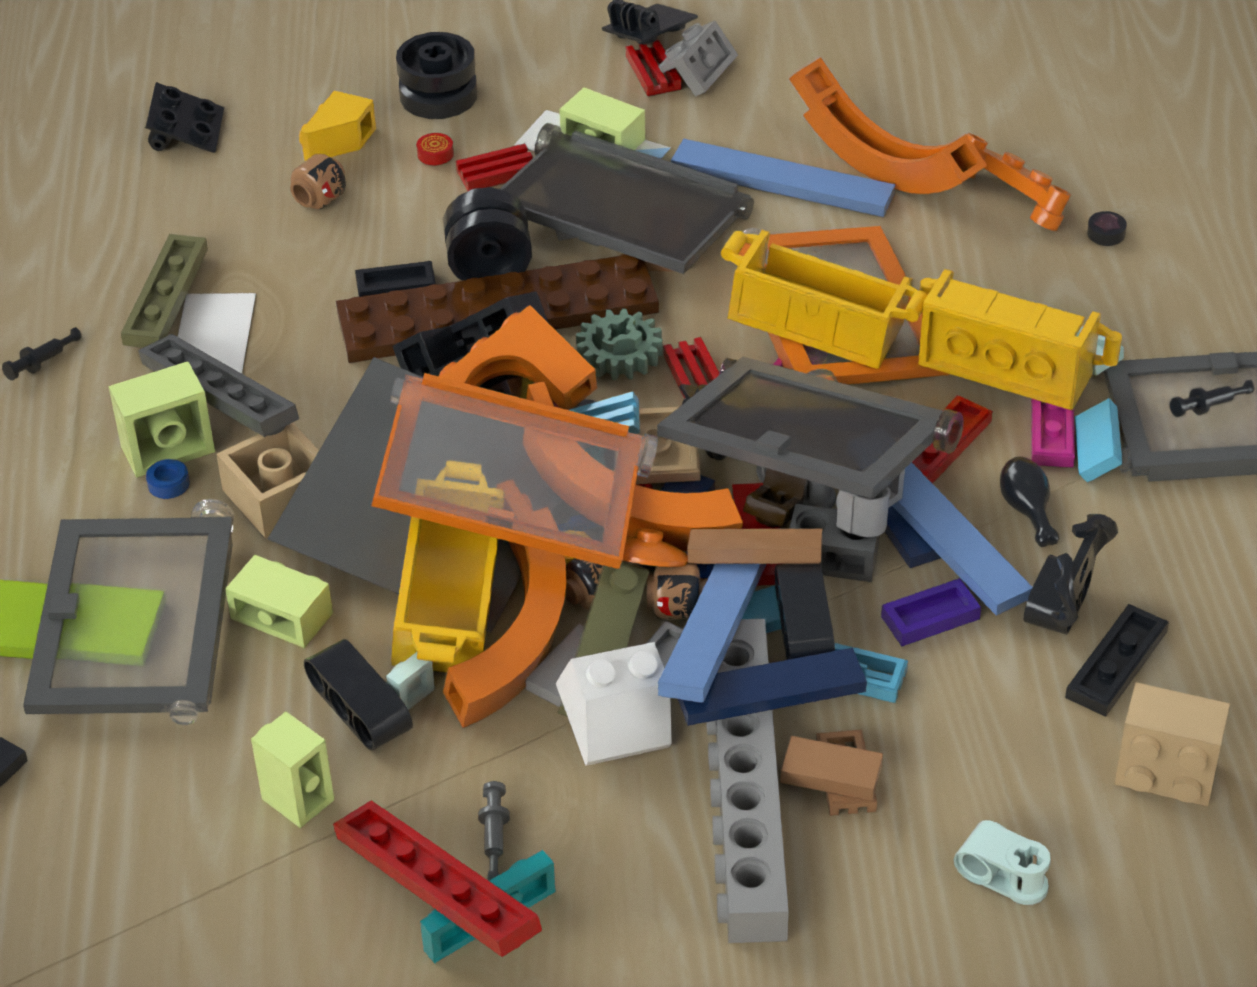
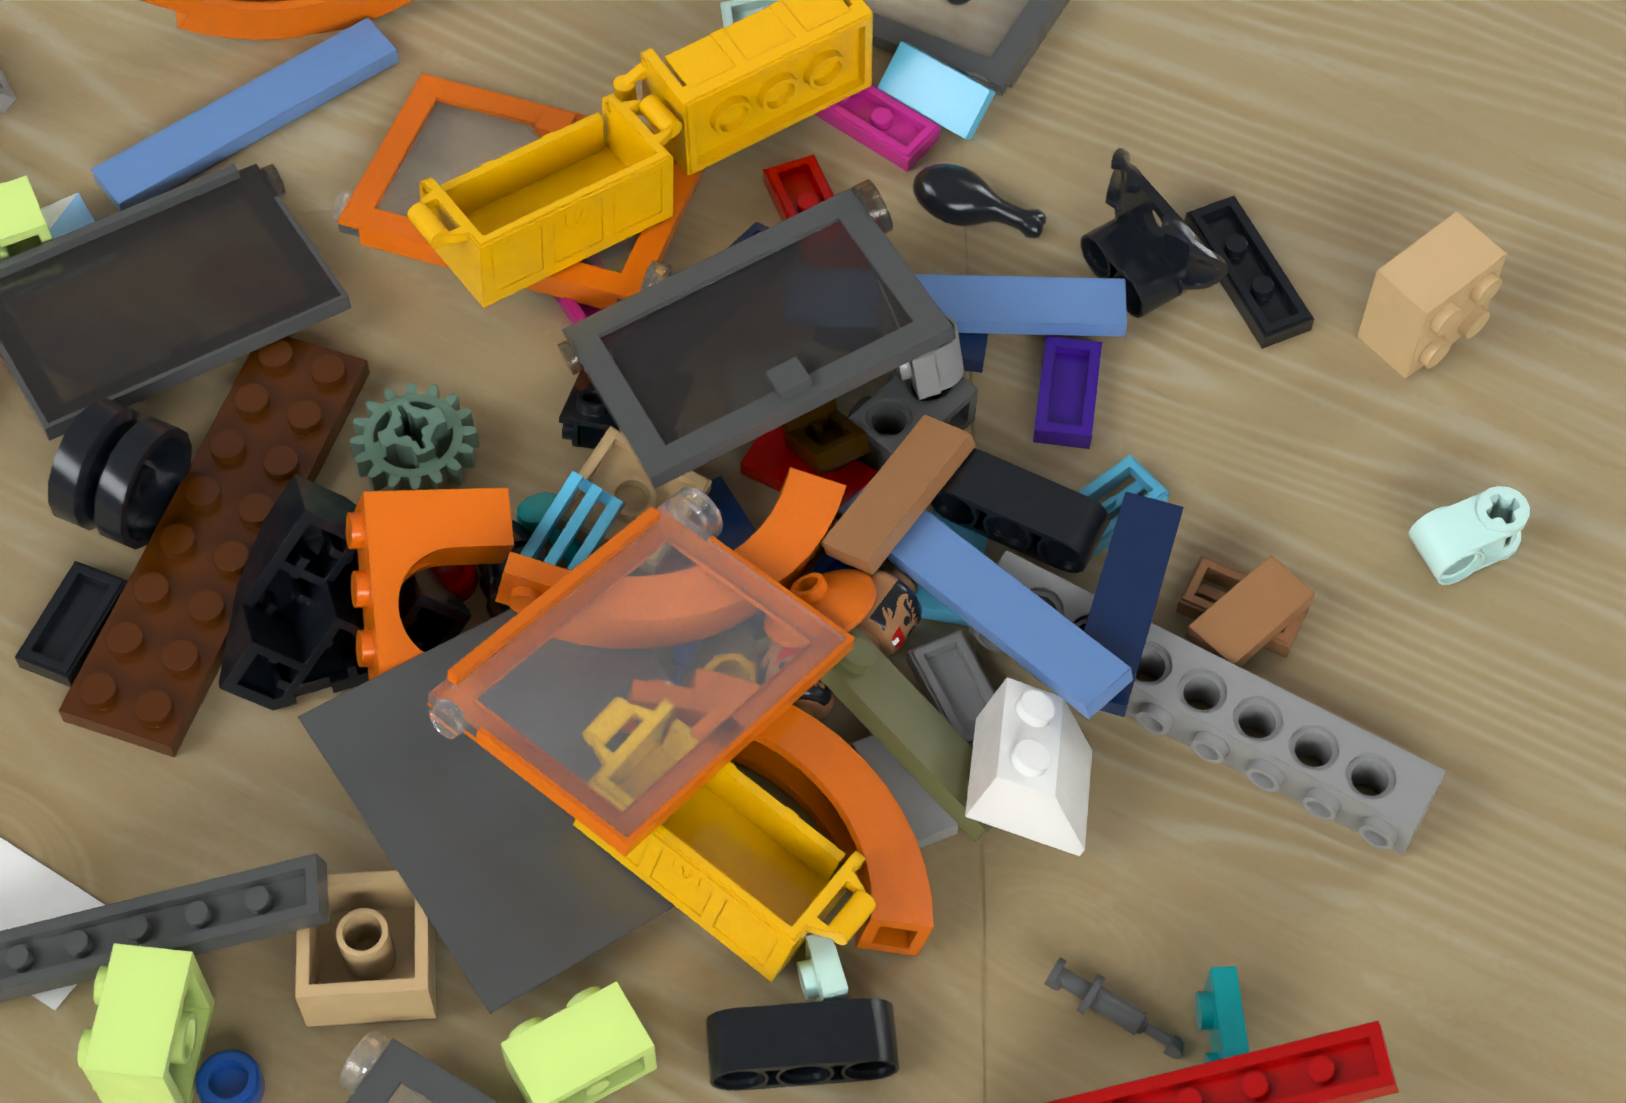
camera: 60 degrees left, 15 degrees up
red tile [663,337,720,399] -> none

